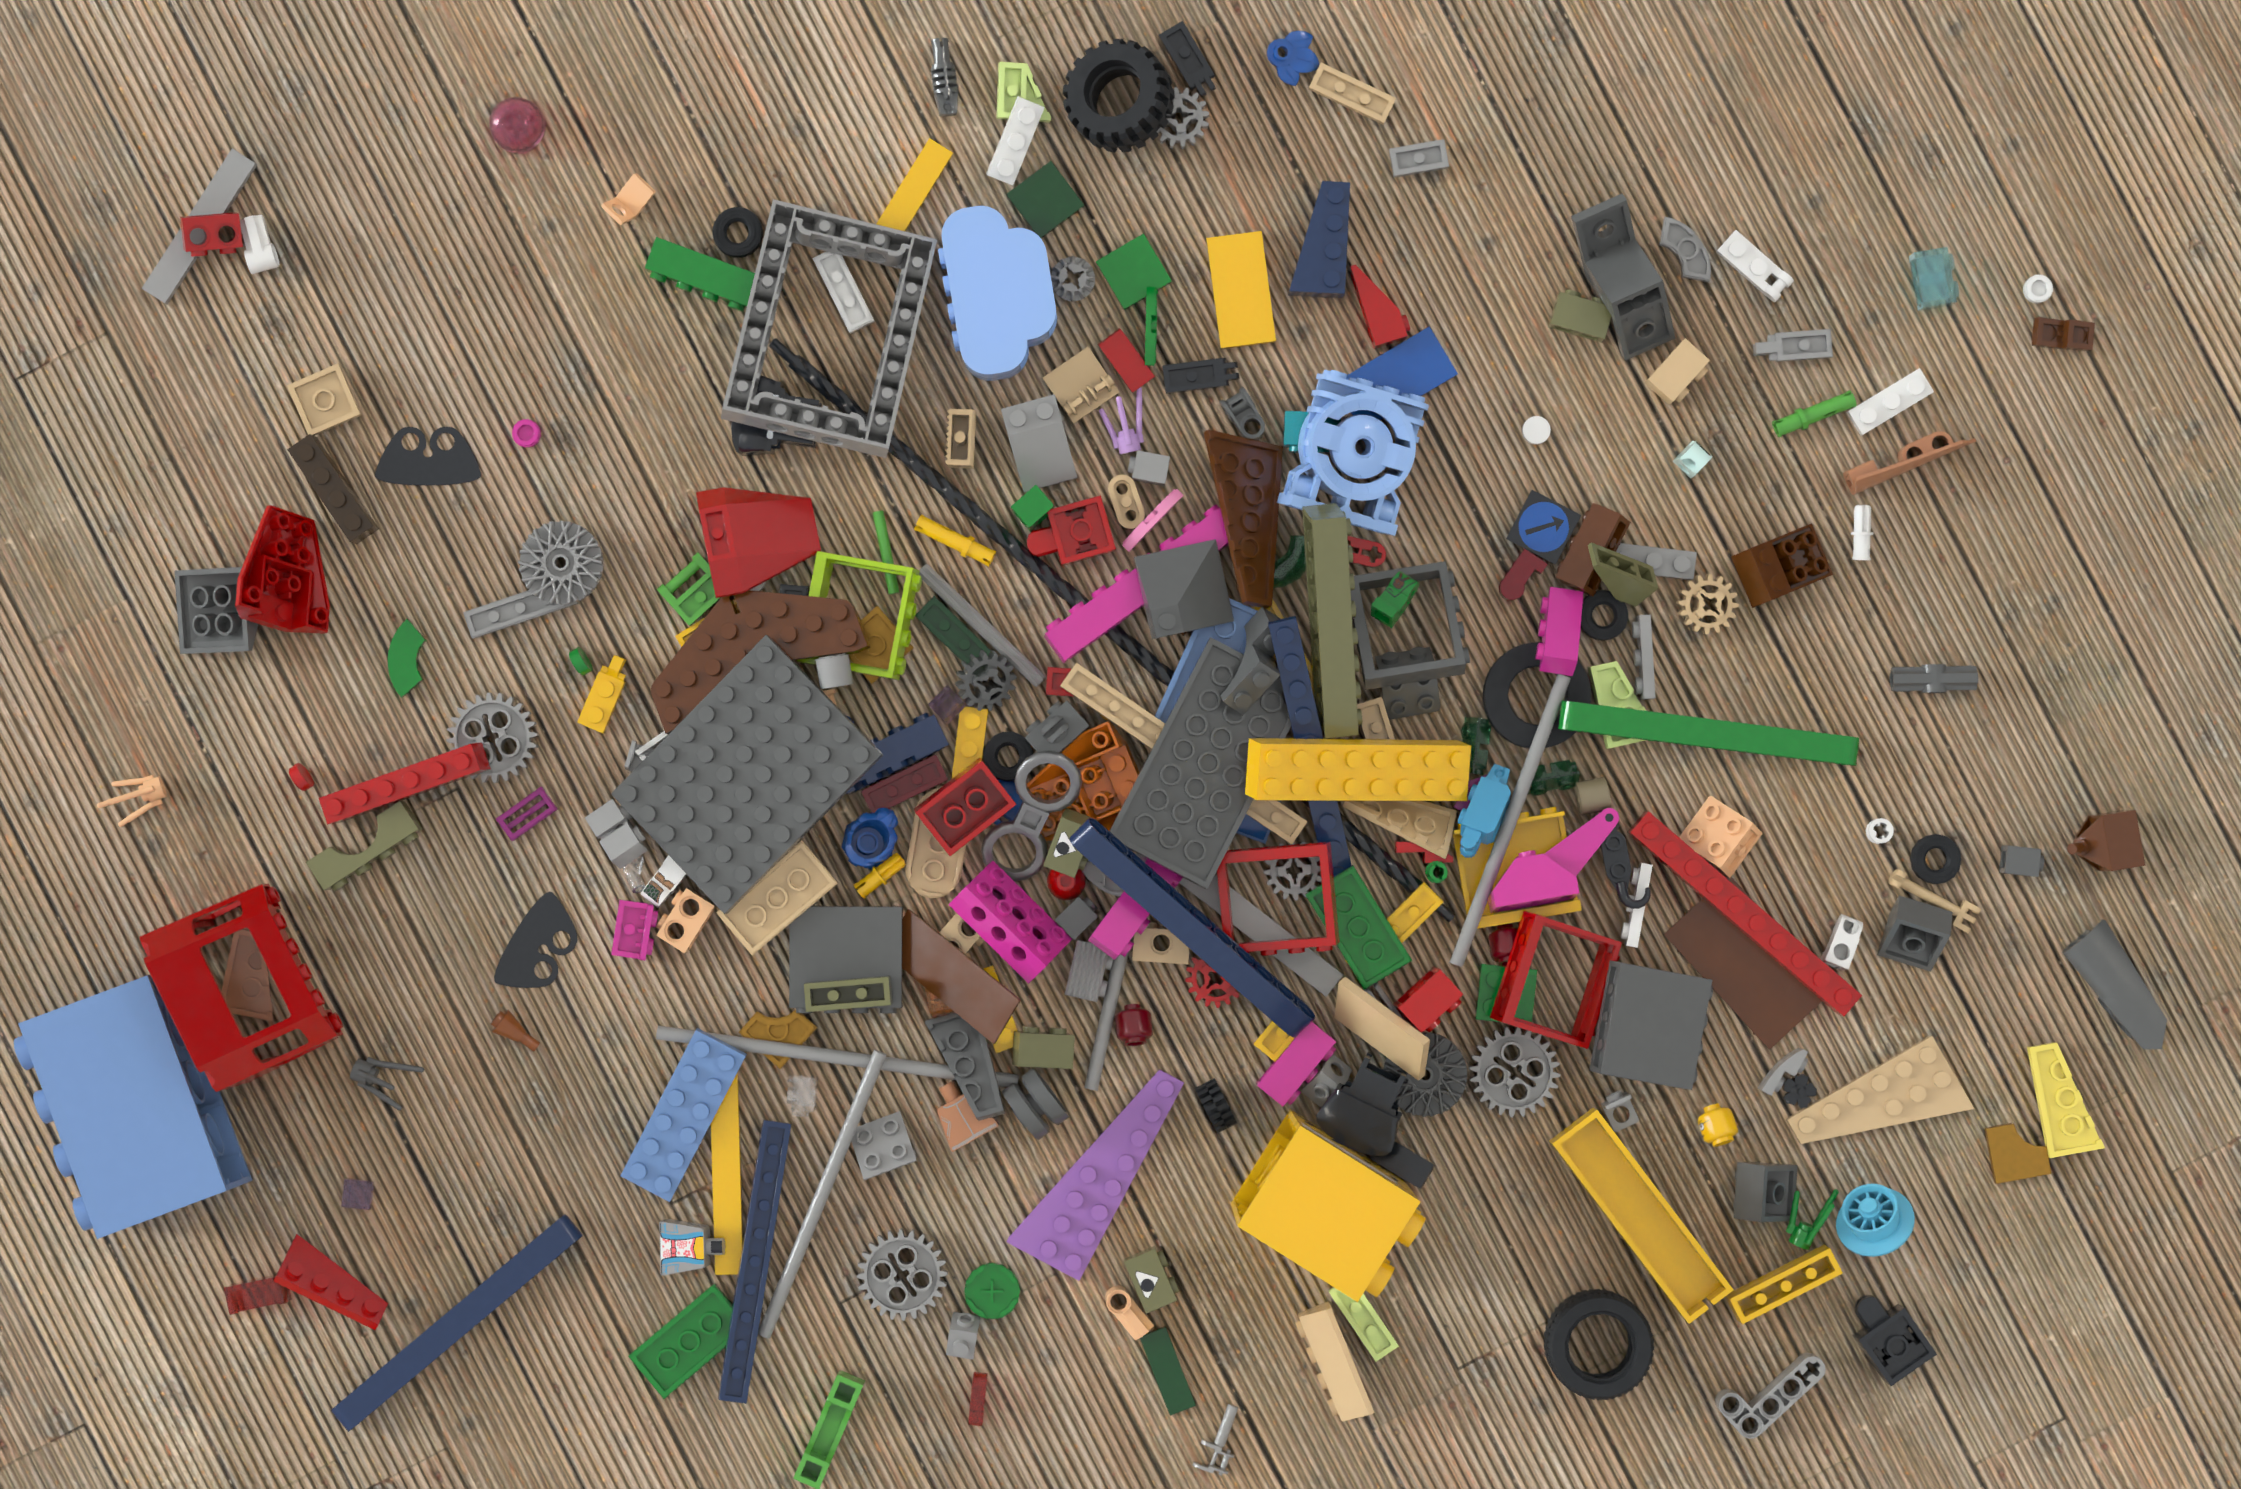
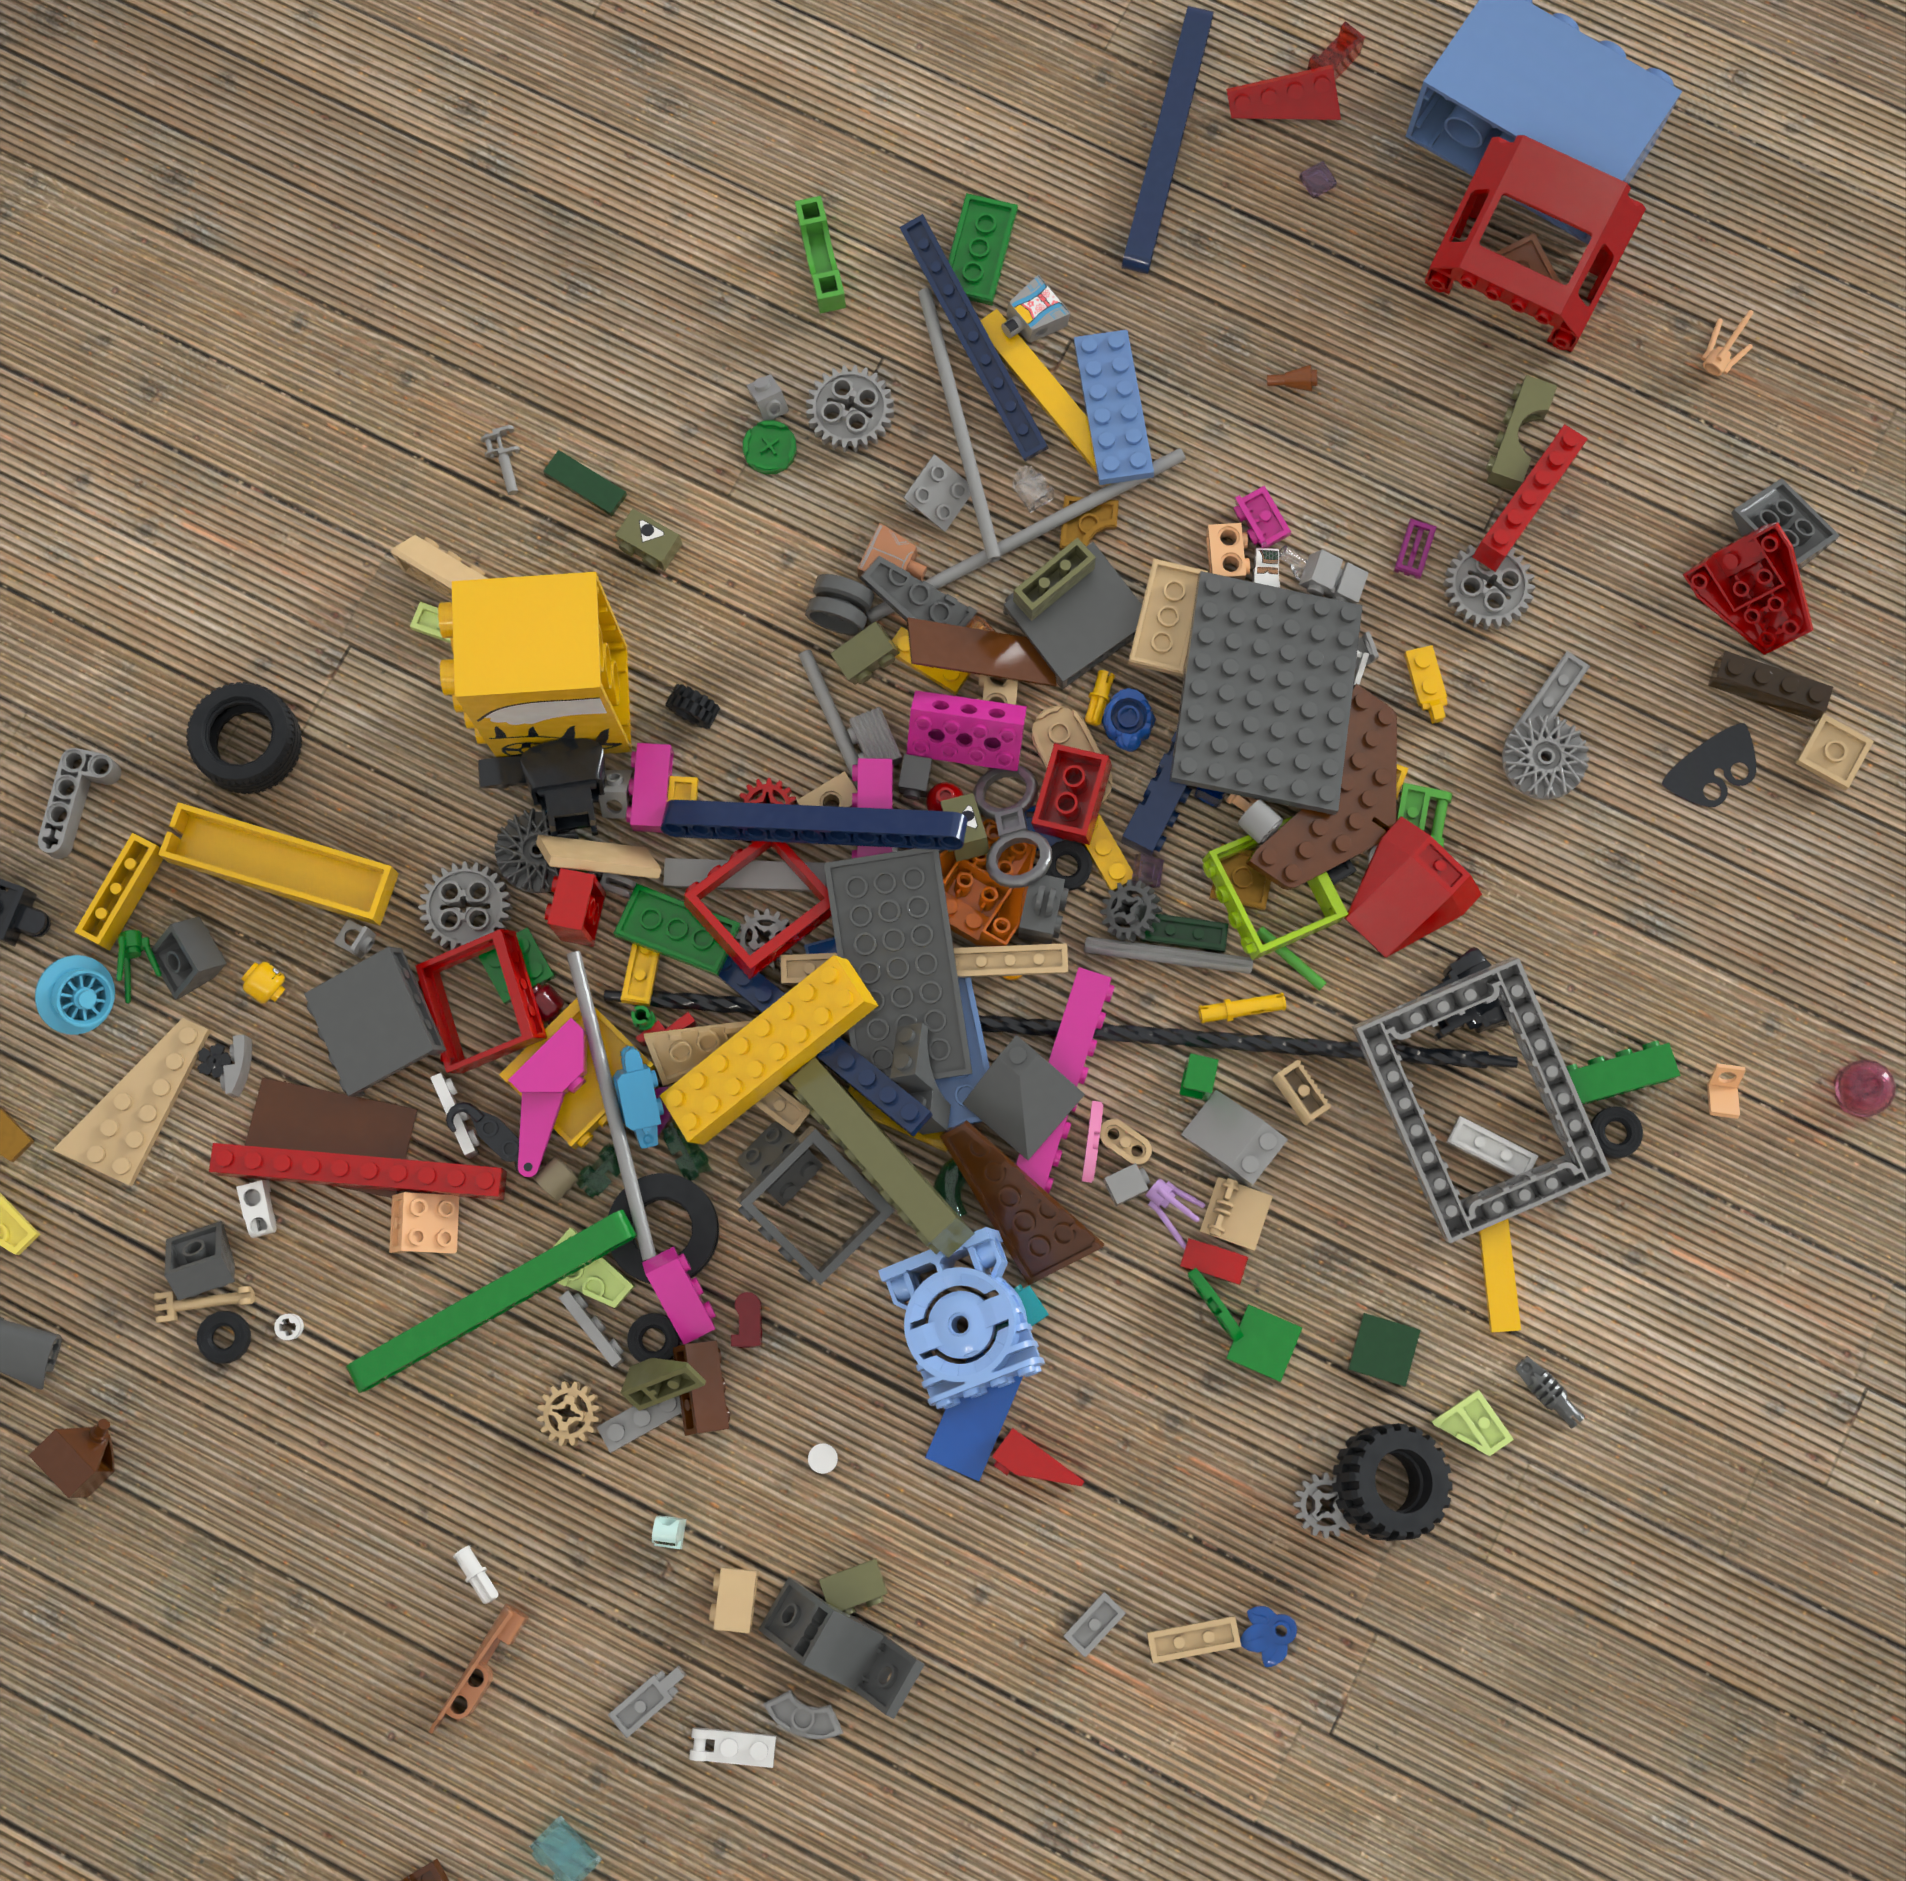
camera: 145 degrees right, 10 degrees down
red tile [289,763,314,791] -> none
dark grey plant [350,1057,424,1110] -> none
green tile [388,619,427,698] -> none
black piece [494,891,577,988] -> none
dark pink tile [512,419,541,448] -> none
green tile [569,647,593,676] -> none
dark red plate [861,754,949,813] -> none
light blue brick [938,206,1057,381] -> none
clear red beam [968,1372,988,1426] -> none
white plate [986,96,1045,185] -> none
medium lavender wing [1006,1069,1184,1281] -> none
red brick [1027,495,1116,567] -> none
red tile [1046,667,1074,697] -> none
light grey gear [1051,256,1095,301] -> none
light nougat piece [1105,1285,1154,1341] -> none
dark red head [1115,1004,1153,1046] -> none
black hinge [1158,21,1216,97] -> none
black hinge [1162,358,1240,394] -> none
yellow tile [1206,231,1276,349] -> none
dark grey piece [1219,387,1265,441] -> none
dark blue wedge [1288,181,1350,298] -> none
red beam [1347,536,1386,568] -> none
green leg [1371,571,1420,628] -> none
piece [1506,490,1581,565] -> none
reddish brown slope [1731,523,1833,608] -> none
bright green pin [1772,390,1857,438] -> none
white plate [1846,368,1934,436] -> none
dark grey piece [1889,664,1978,693] -> none
dark grey brick [1999,845,2044,877] -> none

